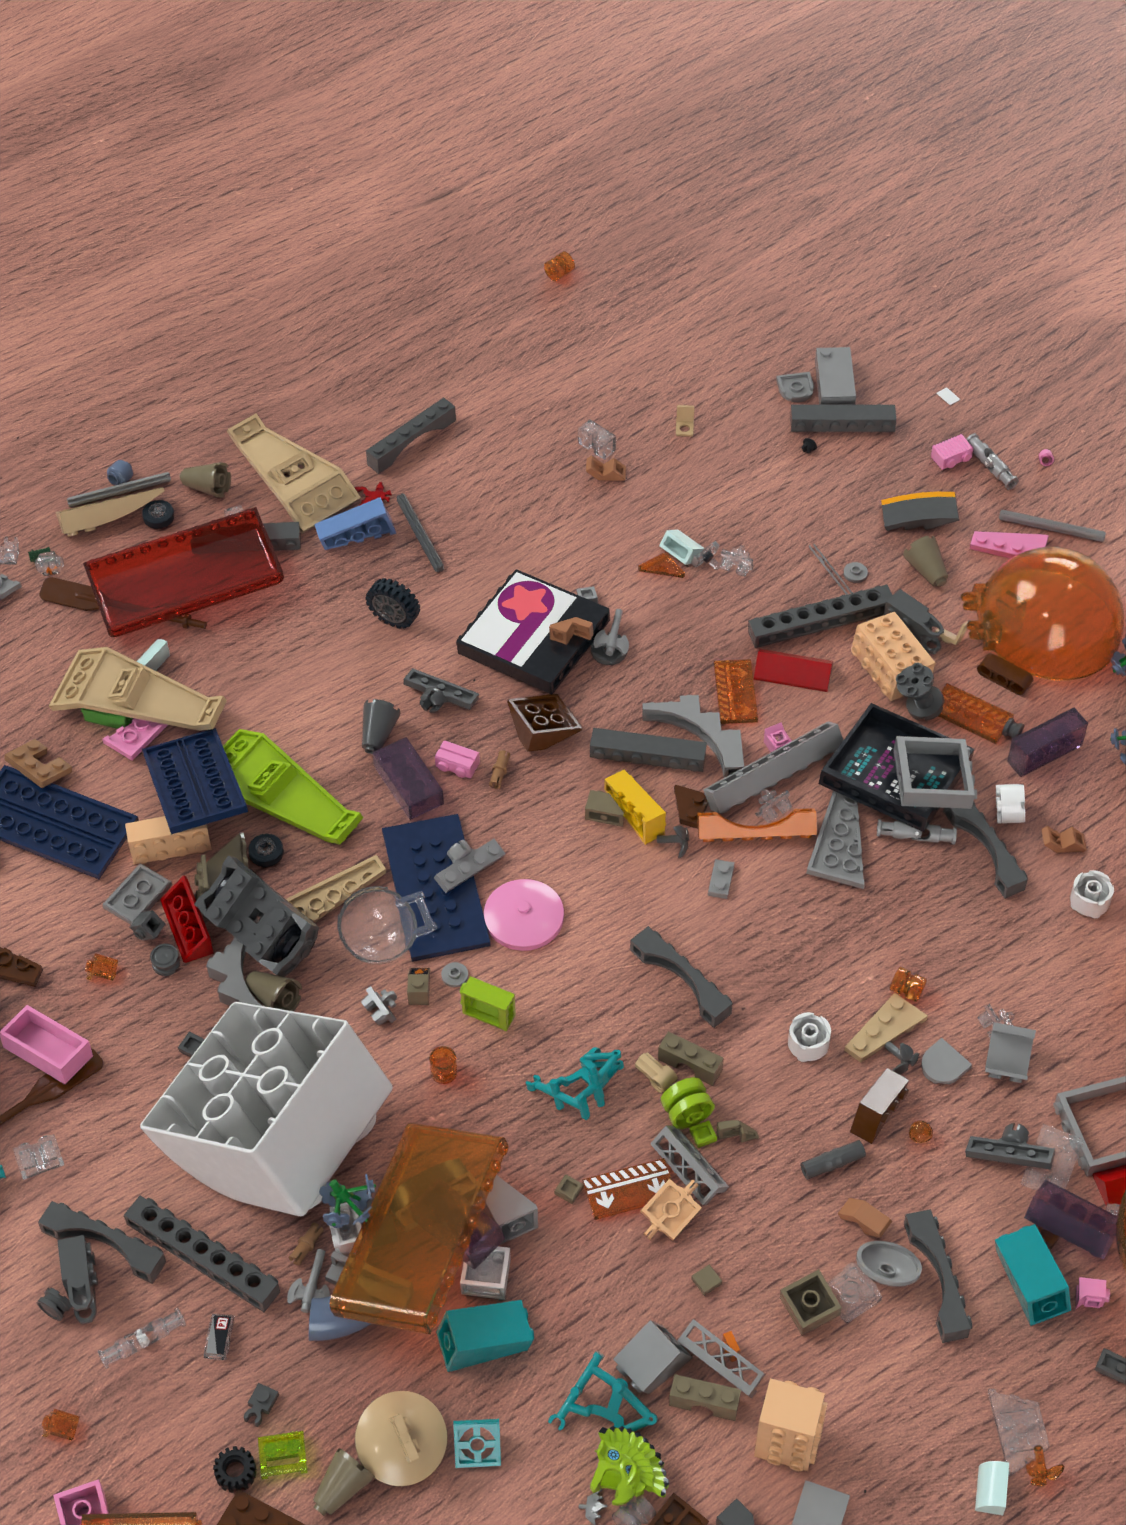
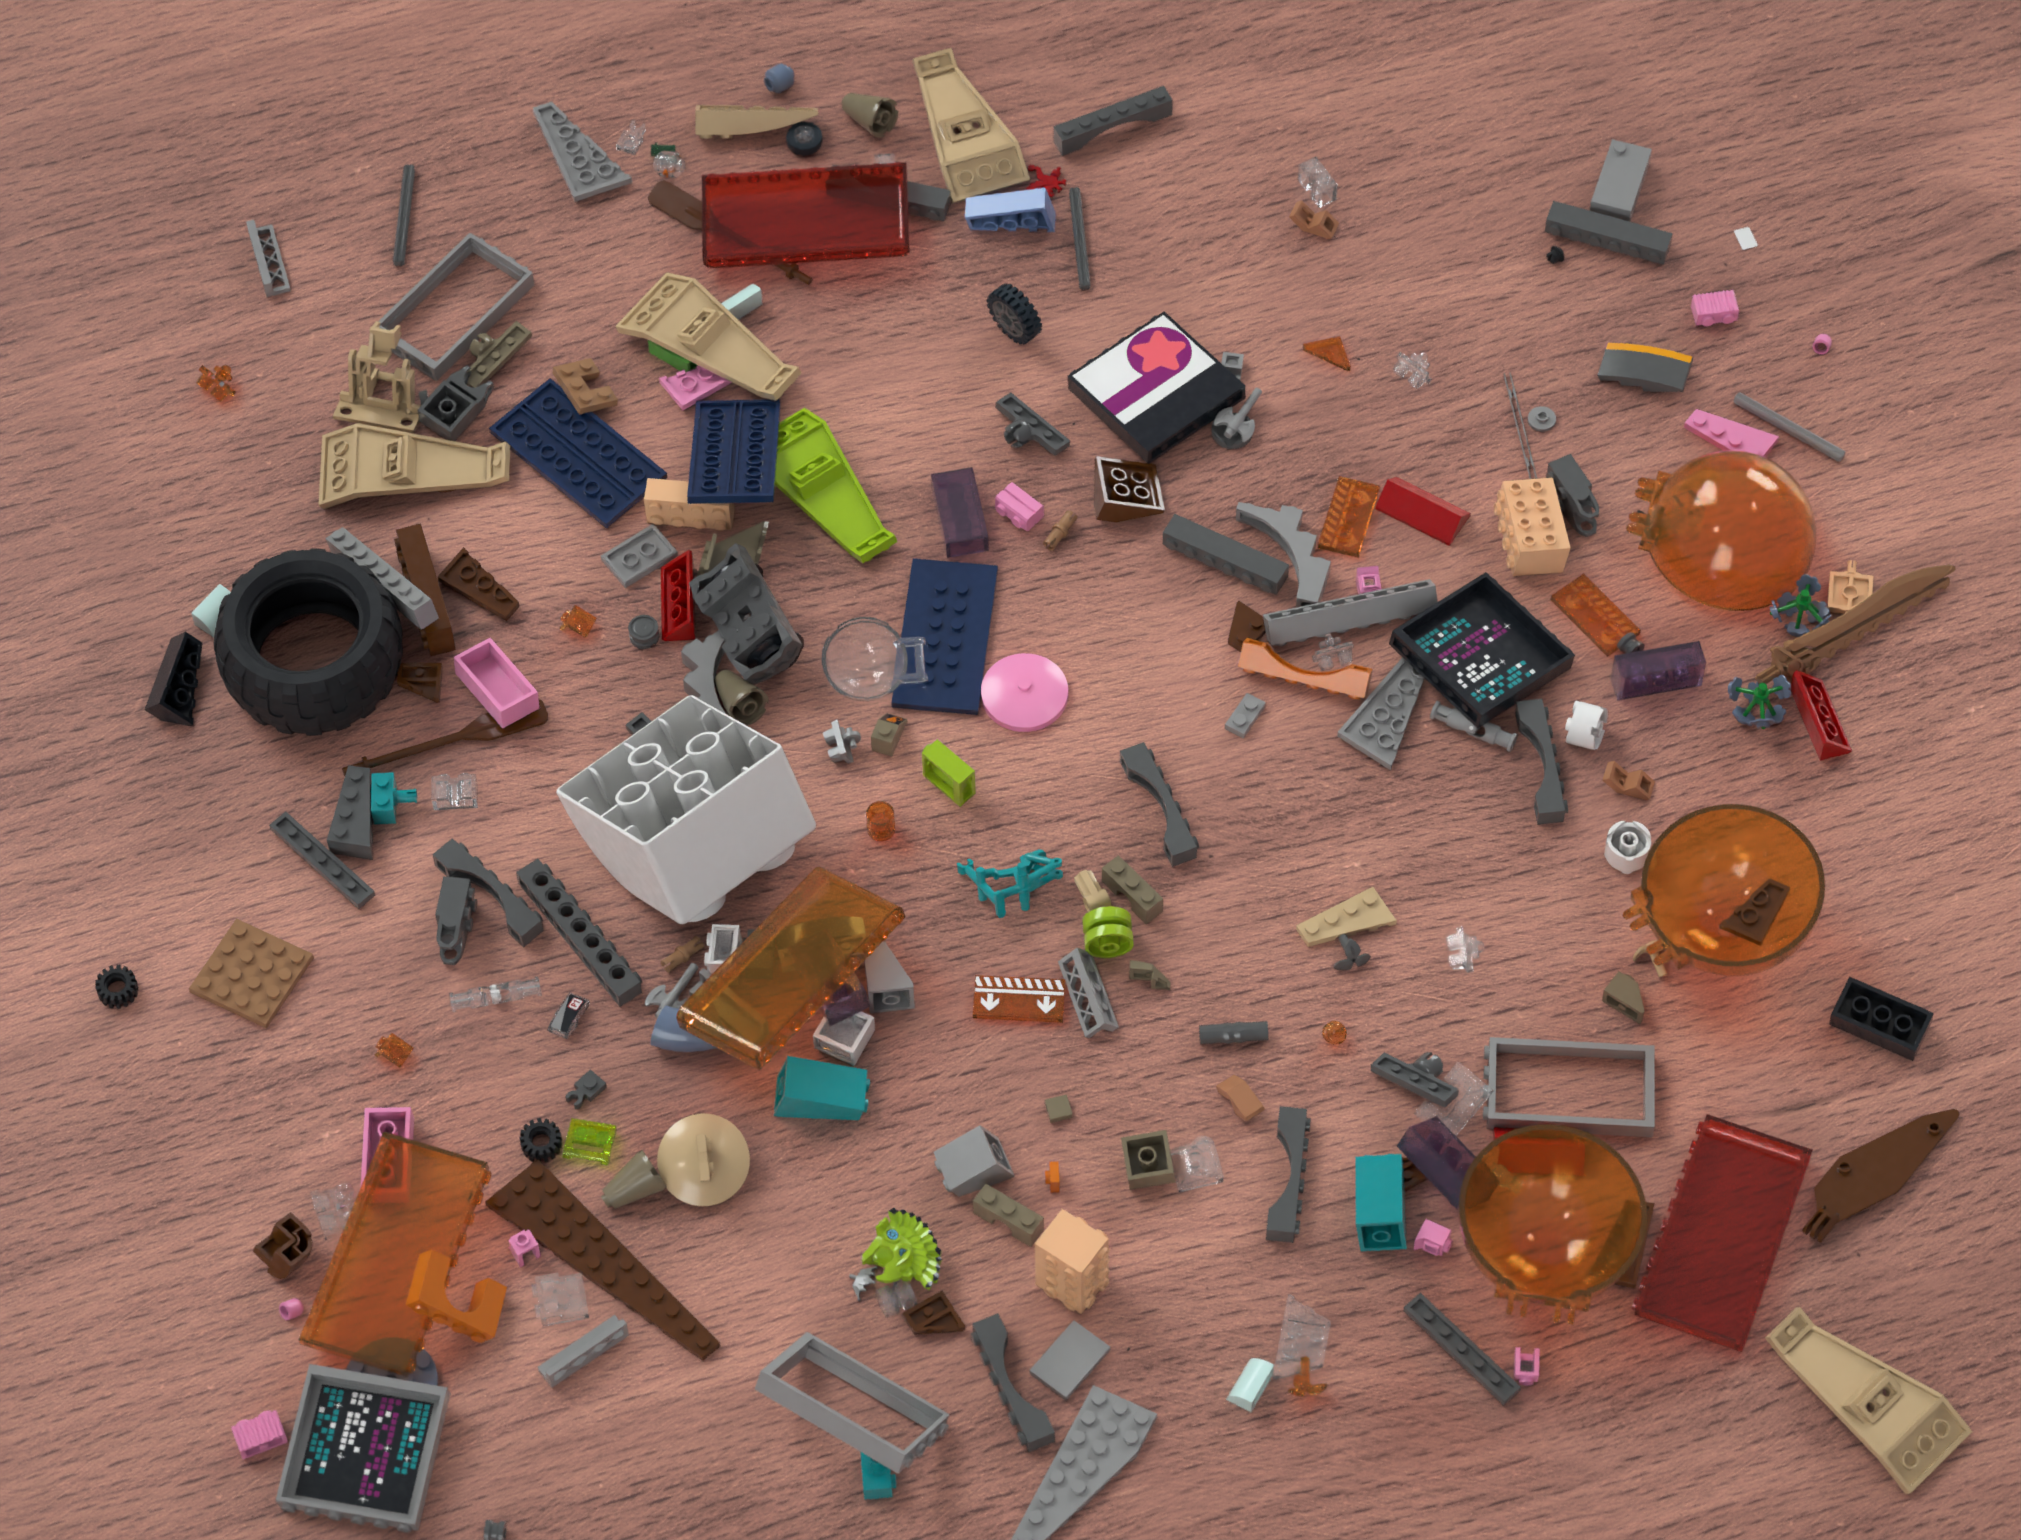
camera: 20 degrees right, 5 degrees up
dark grey wheel [36,1287,72,1321] -> none
light grey axle [67,472,171,507] -> none
dark grey brick [129,910,166,941] -> none
black wheel [248,833,284,867] -> none
tan wing [286,855,386,922] -> none
sand blue plant [319,1174,376,1228] -> none
dark grey cone [362,699,401,754] -> none
light grey plate [434,839,506,893] -> none
light grey piece [441,962,468,987] -> none
teal piece [453,1419,501,1468] -> none
teal piece [548,1351,658,1432] -> none
nougat slope [549,617,593,645] -> none
dark tan tile [554,1174,584,1204] -> none
dark tan slope [585,790,624,827] -> none
yellow wedge [604,770,666,844] -> none
light nougat plate [640,1179,702,1241] -> none
dark grey plant [657,826,689,858] -> none
light aqua brick [659,529,704,565] -> none
tan bracket [676,405,694,437] -> none
light grey fence [677,1319,766,1398] -> none
lime tile [689,1120,717,1148] -> none
piece [691,541,720,570] -> none
dark grey brick [748,584,892,648] -> none
light grey tile [776,372,814,402] -> none
white brick [788,1012,831,1062] -> none
reddish brown wedge [850,1068,909,1144] -> none
light grey dish [856,1241,922,1287] -> none
clear orange wheel [890,966,927,1002] -> none
light grey window [893,736,977,809] -> none
dark grey piece [896,663,945,721] -> none
dark tan cone [903,536,948,587] -> none
light grey tile [921,1038,972,1084] -> none
tan bracket [935,621,970,645] -> none
light grey piece [966,433,1019,490] -> none
reddish brown beam [977,653,1034,695] -> none
light grey panel [984,1022,1036,1083] -> none

